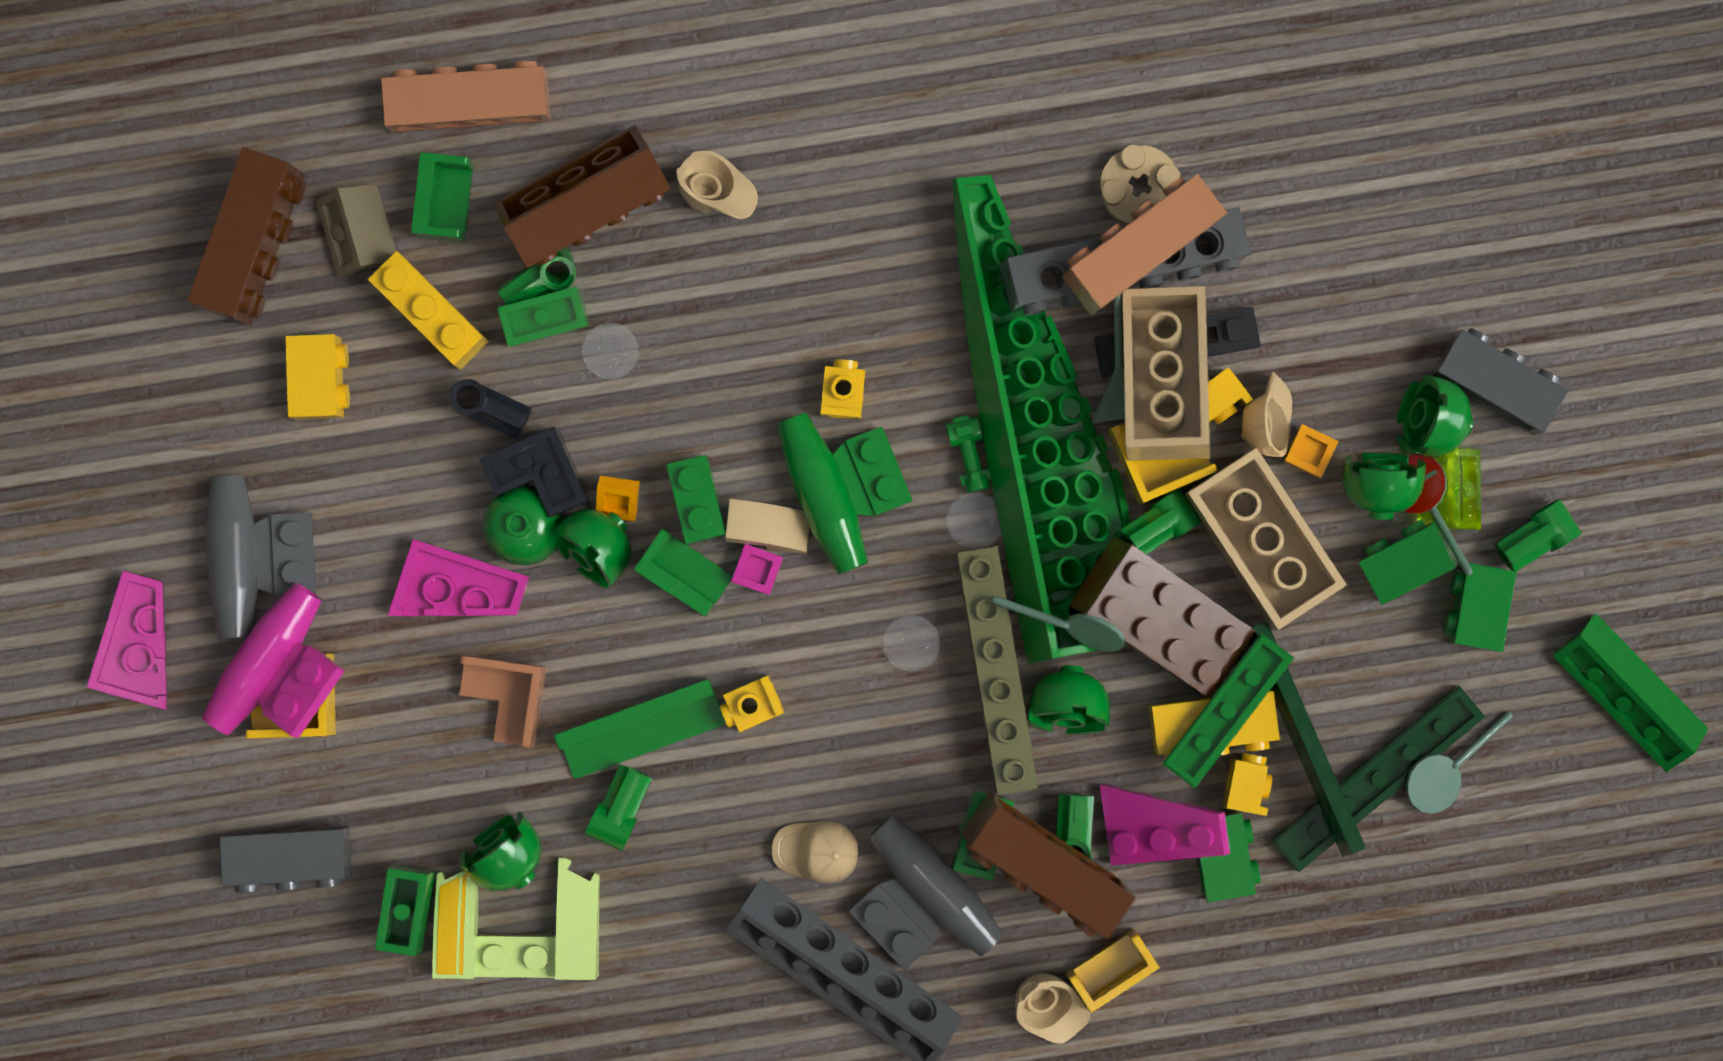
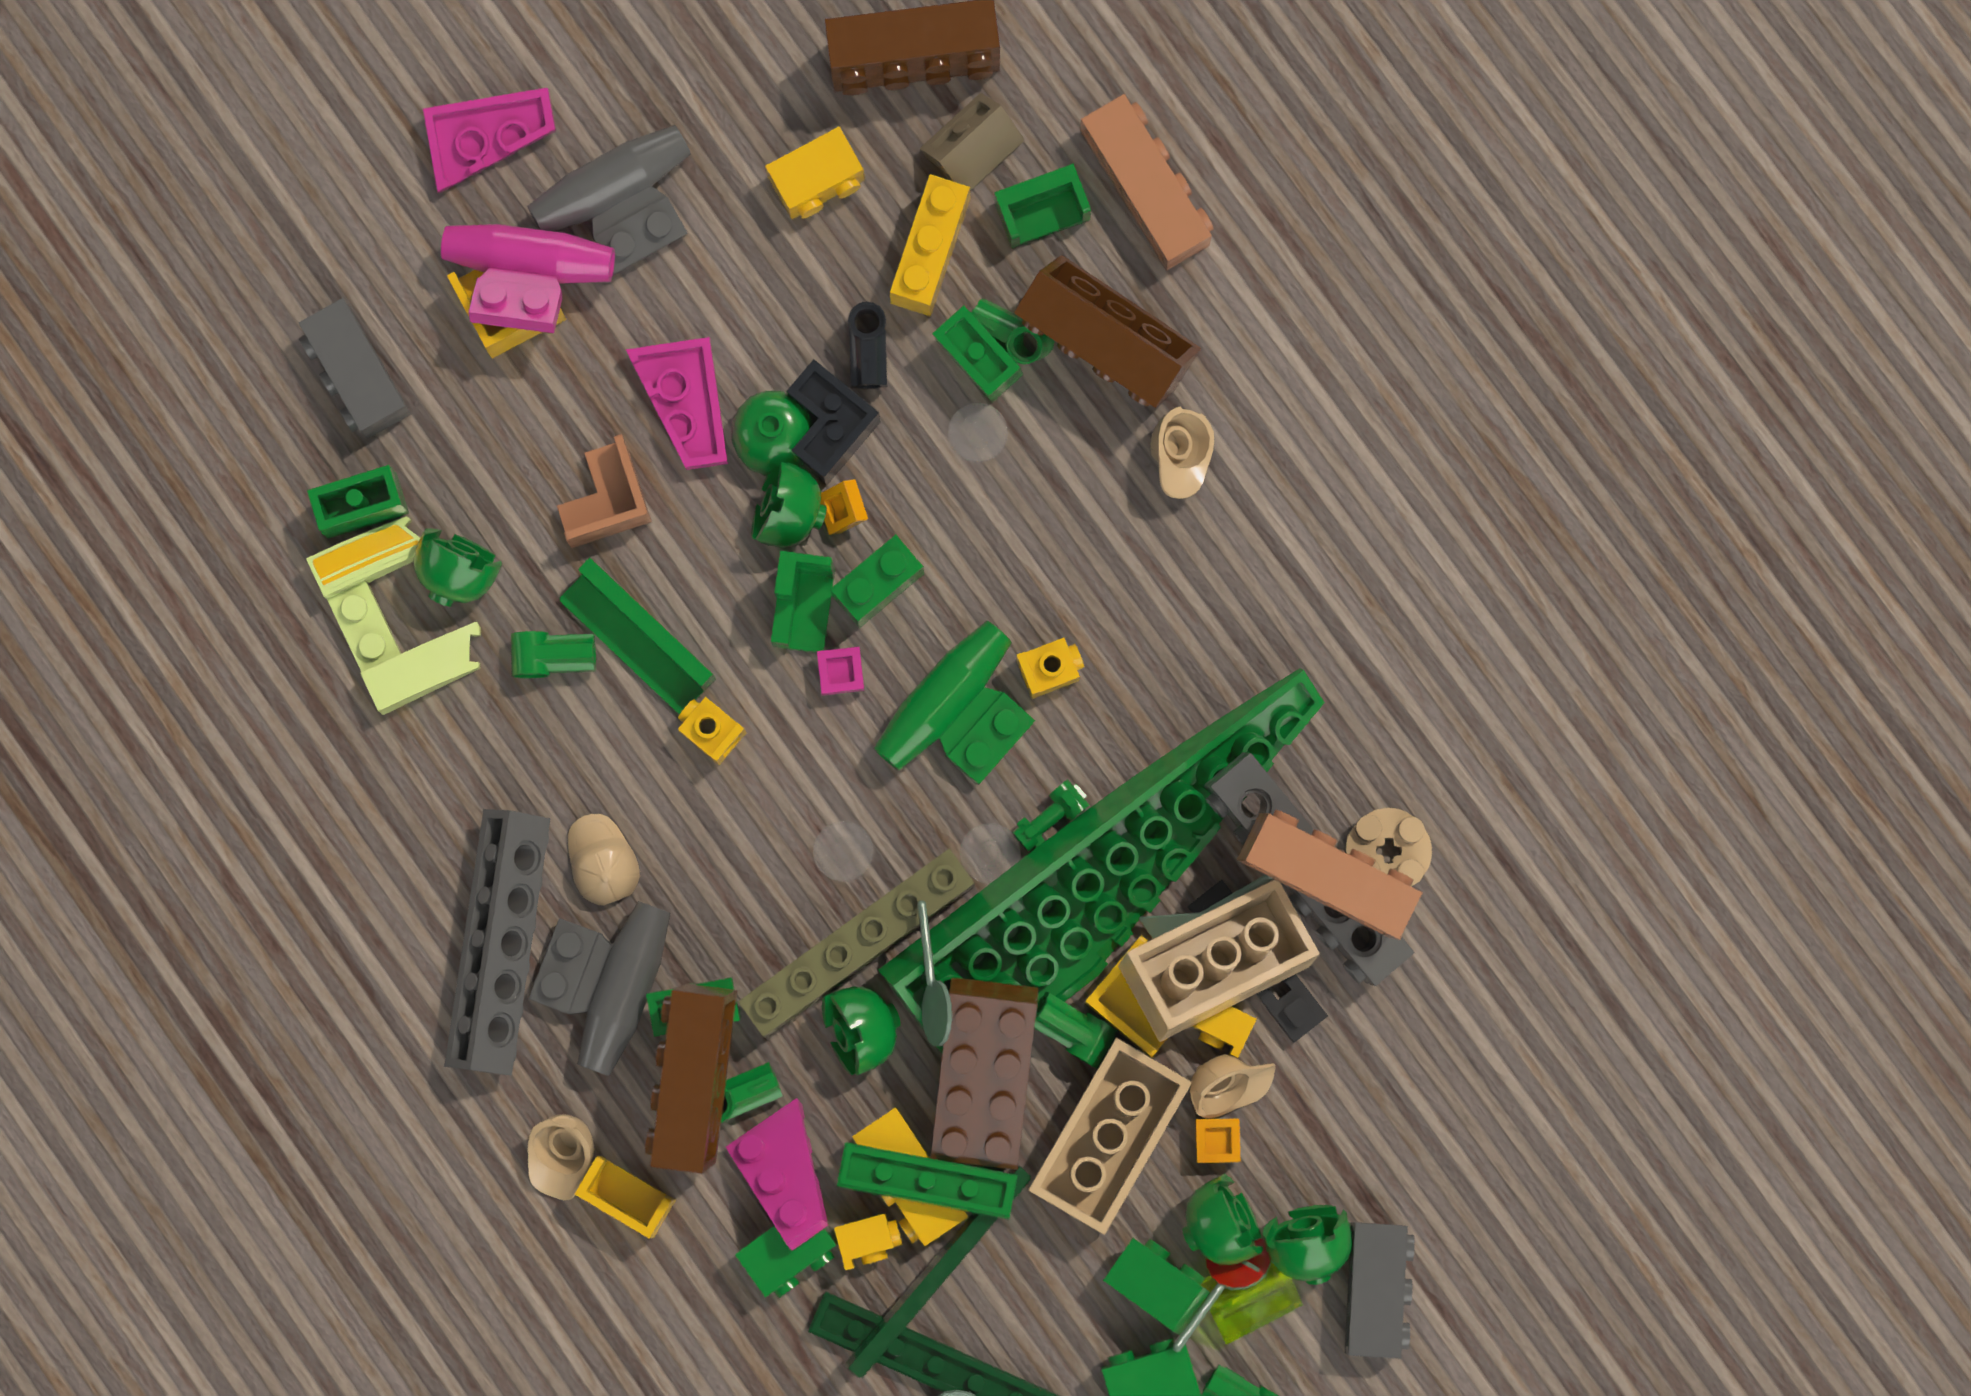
camera: 60 degrees right, 5 degrees down
tan slope [725,499,810,554] -> none

